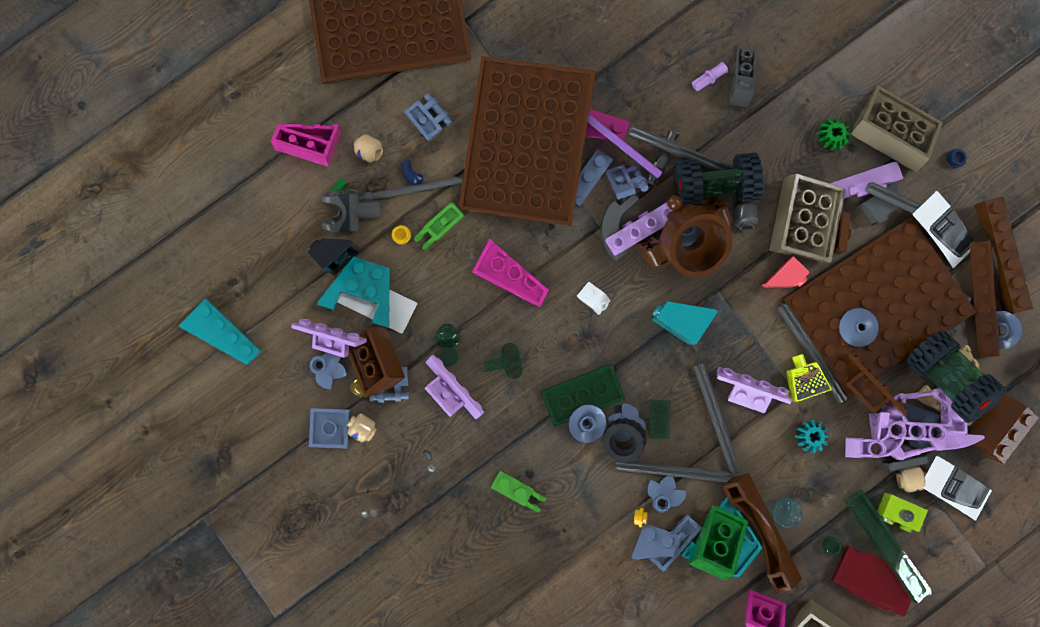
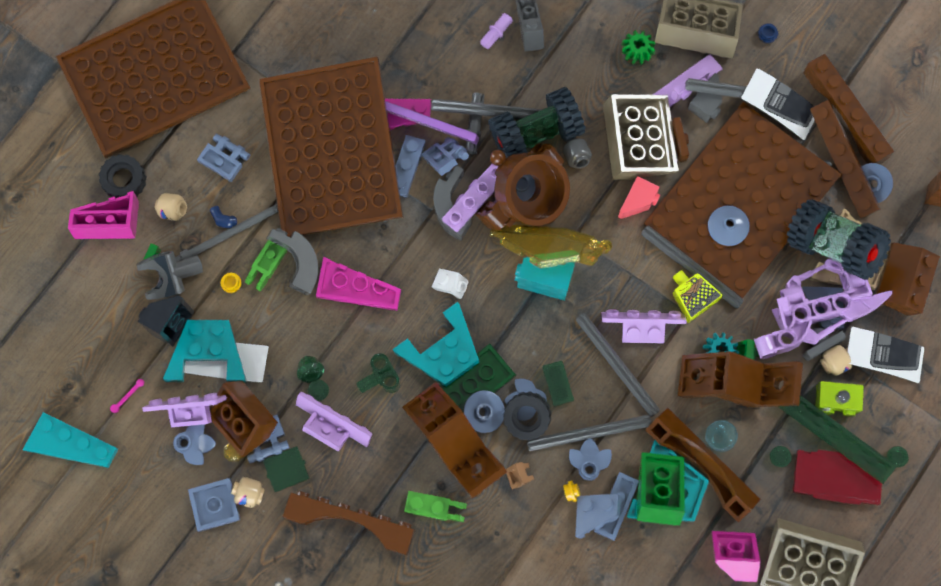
camera: 15 degrees left, 10 degrees down
reddish brown bracket [846,354,908,416] -> none
none -> black tyre [98,154,147,198]
none -> dark pink hinge [110,379,144,413]
none -> clear green piece [263,446,310,493]
none -> dark grey arch [266,228,318,296]
none -> reddish brown arch [283,490,415,556]
none -> teal wing [393,302,479,387]
none -> reddish brown bracket [402,382,507,499]
none -> clear yellow windscreen [490,225,612,268]
none -> medium nougat tile [506,462,534,490]
none -> reddish brown bracket [678,351,803,408]
none -> green tile [737,339,760,360]
none -> clear green plate [887,446,909,468]

